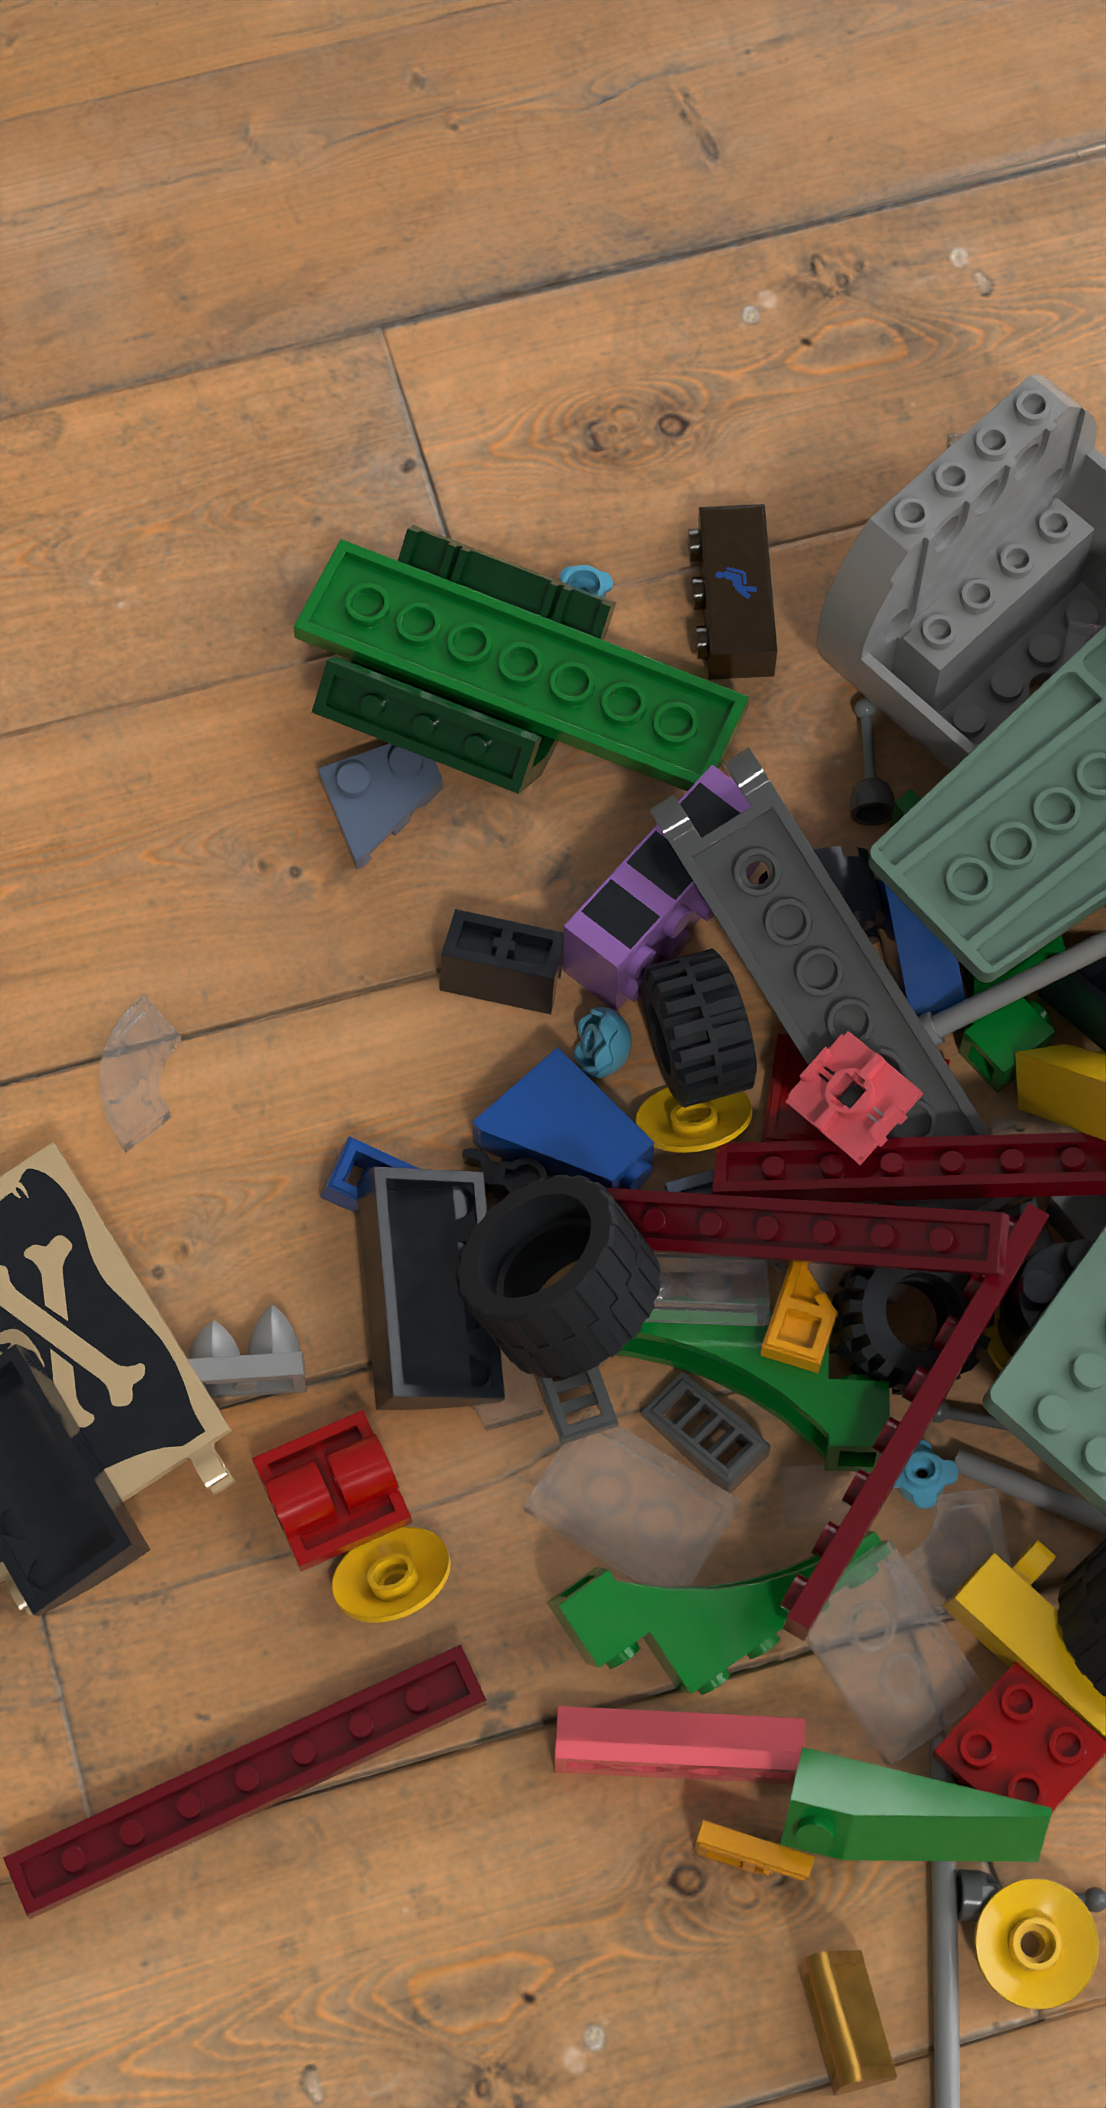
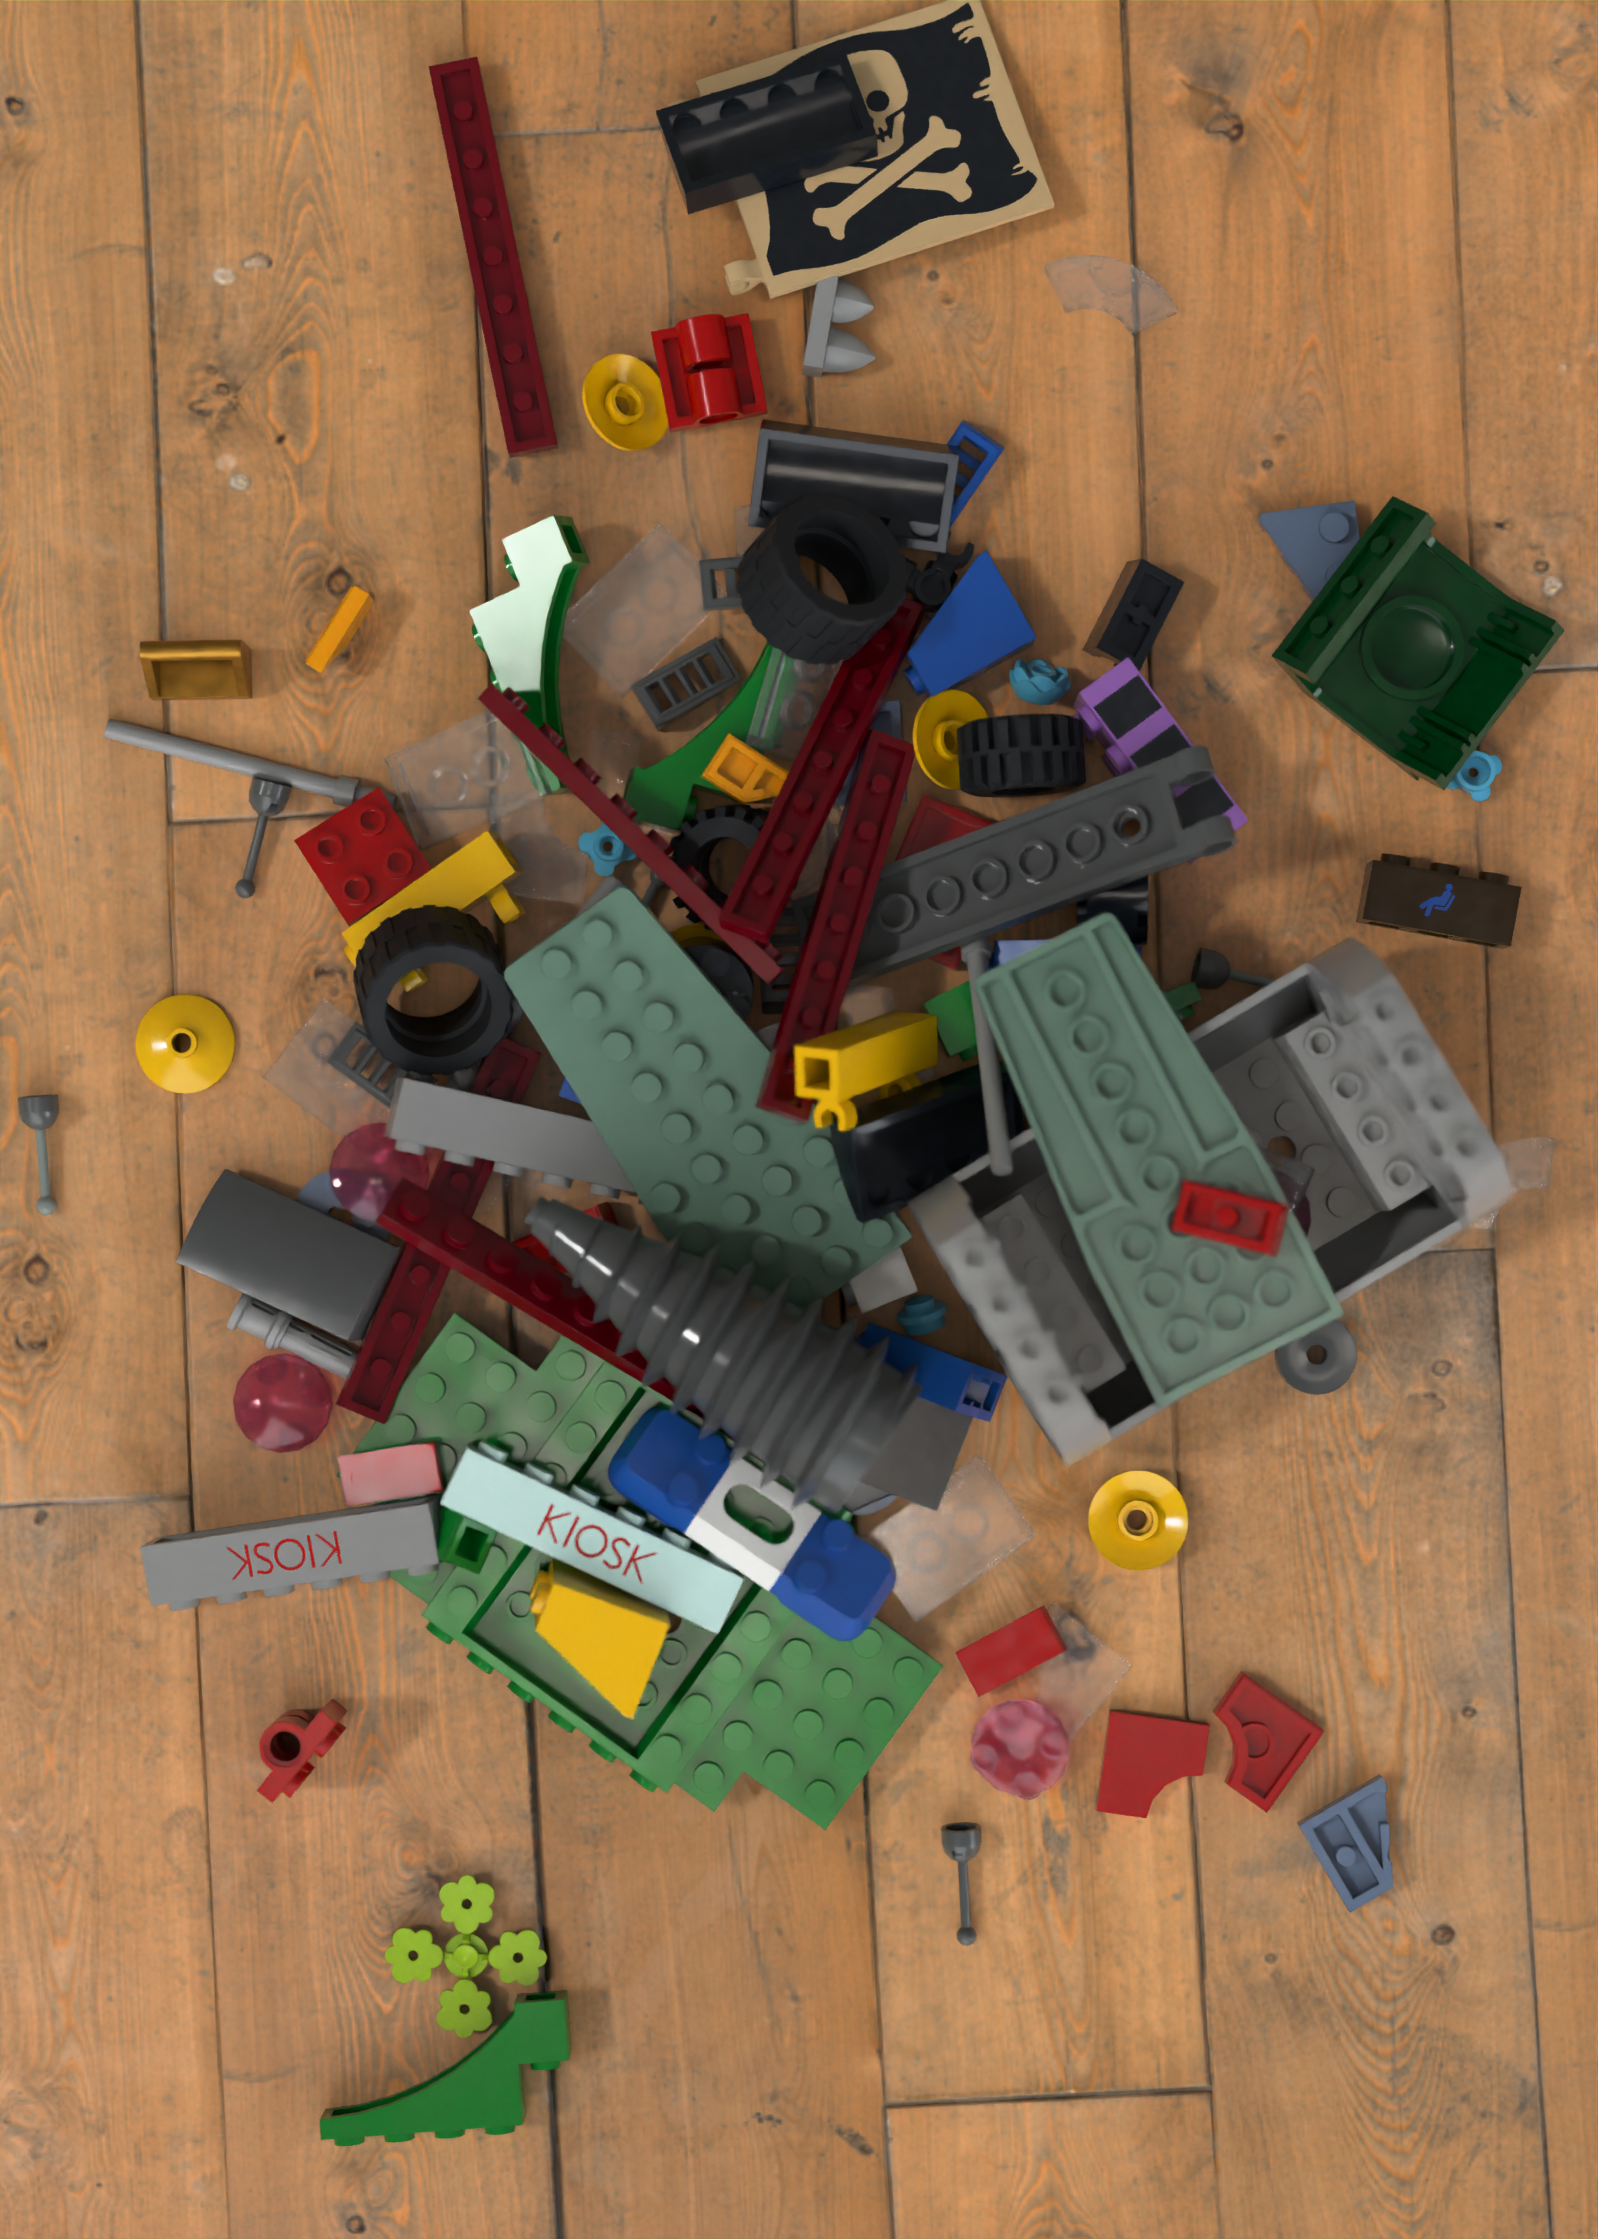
camera: 105 degrees right, 20 degrees up
green plate [293,539,750,791] -> none
coral fence [555,1706,805,1784] -> none
green wedge [780,1747,1052,1862] -> none
coral piece [785,1031,923,1165] -> none
yellow dish [974,1879,1099,2009] -> none

